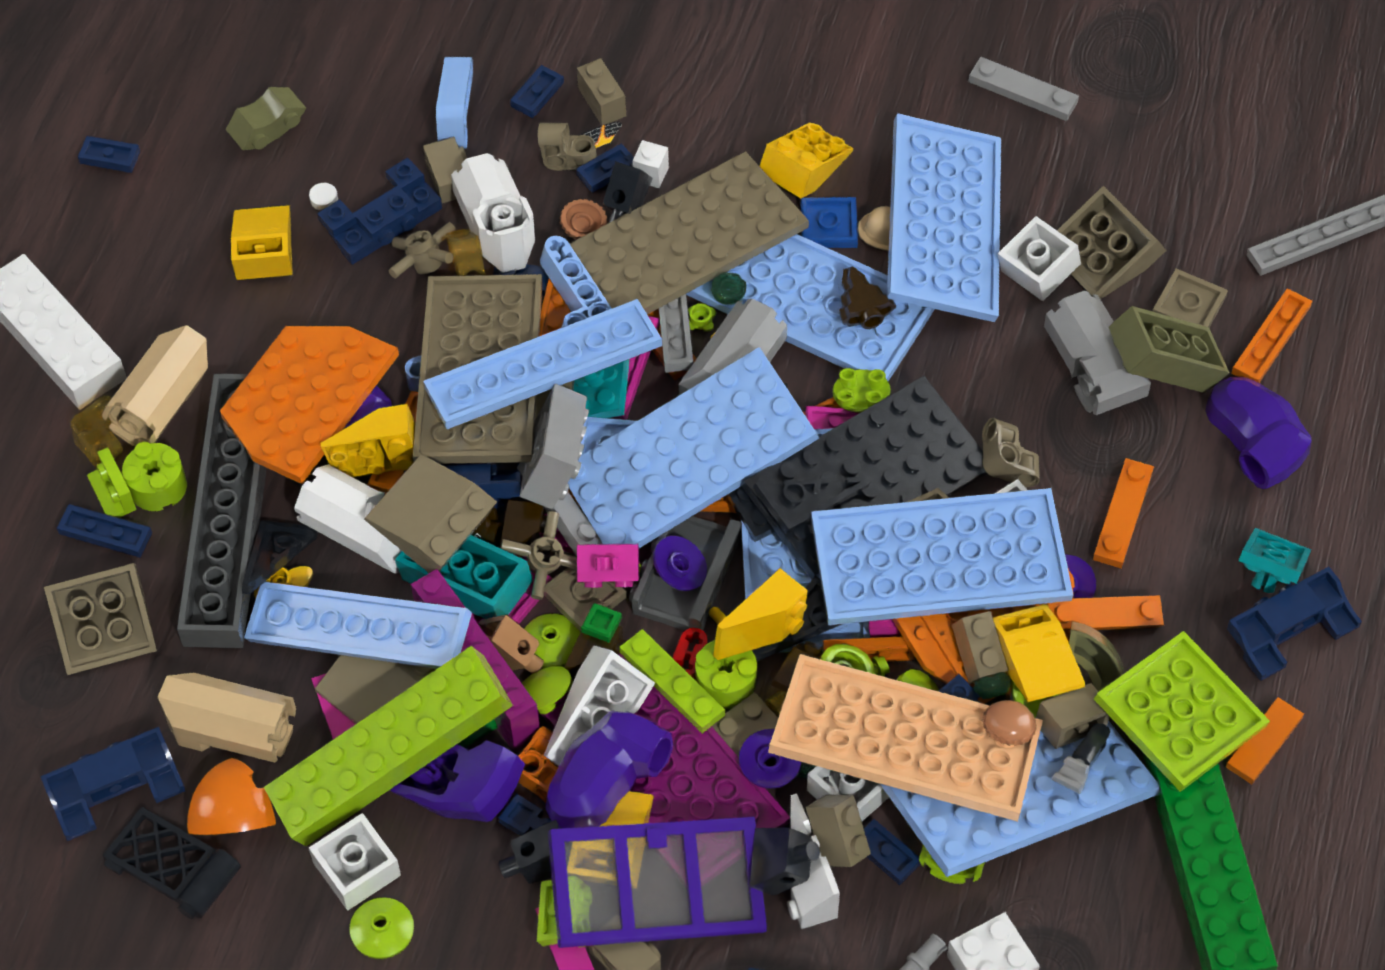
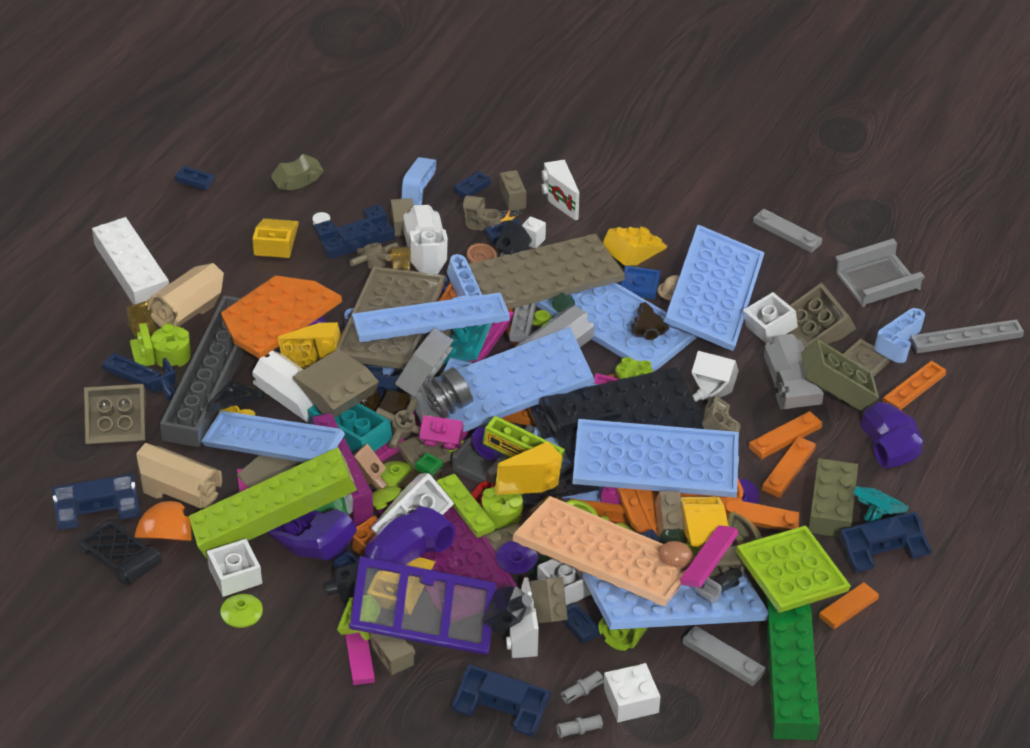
camera: 10 degrees right, 15 degrees down
none -> dark blue bracket [151,358,176,401]
none -> flat silver wheel [423,367,473,418]
none -> lime brick [483,416,565,466]
none -> white slope [541,160,579,220]
none -> dark pink tile [680,525,739,588]
none -> light grey plate [683,626,766,686]
none -> white piece [692,351,739,402]
none -> orange plate [749,411,822,459]
none -> olive brick [809,458,858,537]
none -> light grey piece [836,239,925,307]
none -> light blue beam [874,308,925,363]

